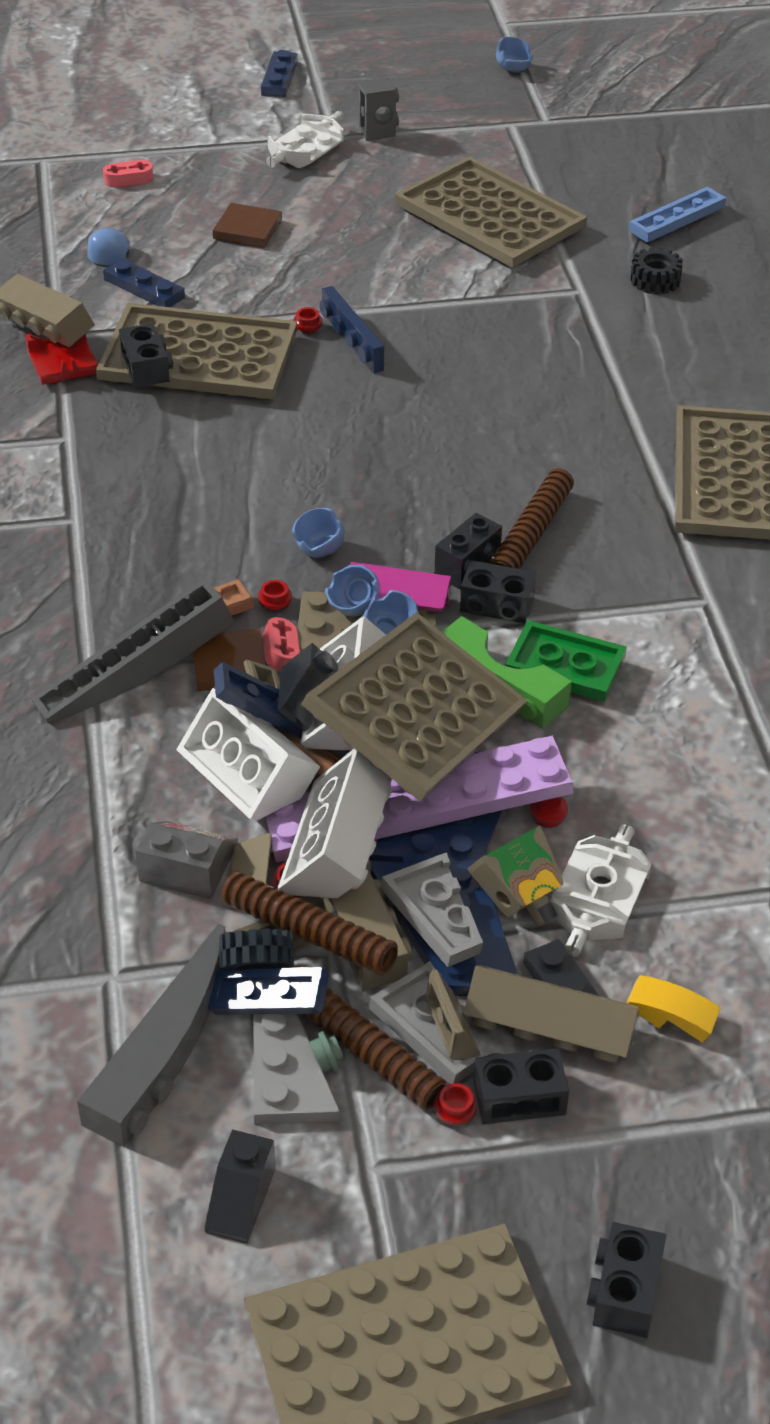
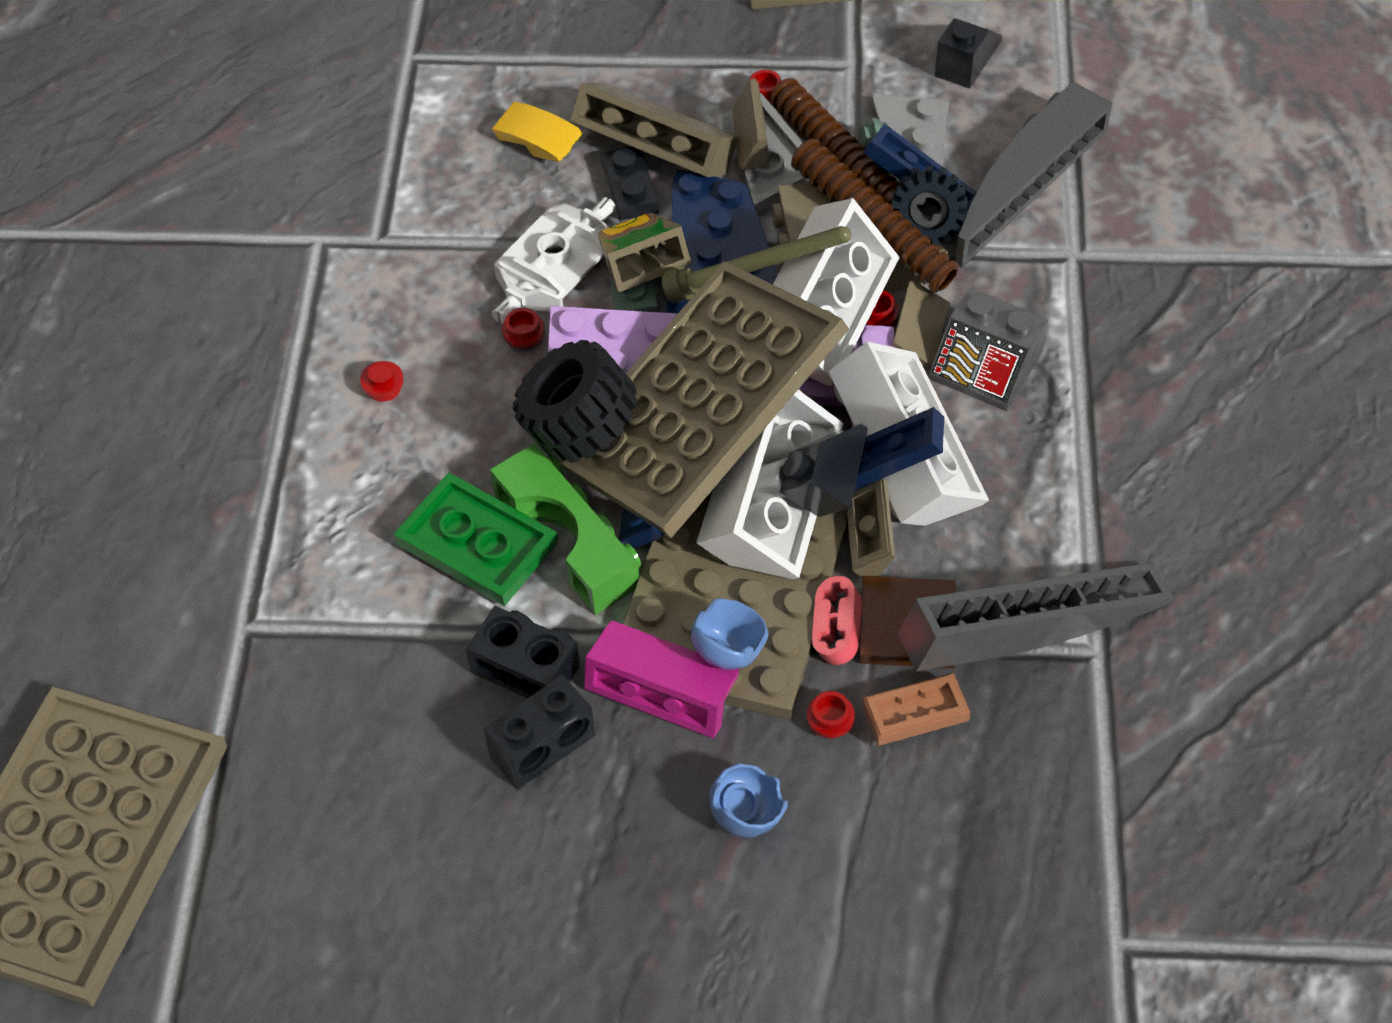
camera: 165 degrees left, 10 degrees up
medium blue hair [363,590,419,634] -> none
light grey wing [380,853,483,967] -> none
black brick [474,1048,569,1125] -> none
reddish brown piece [489,468,574,569] -> none
none -> red plate [360,361,404,402]
none -> red plate [502,308,544,348]
none -> black tyre [513,340,637,463]
none -> olive piece [662,226,851,304]

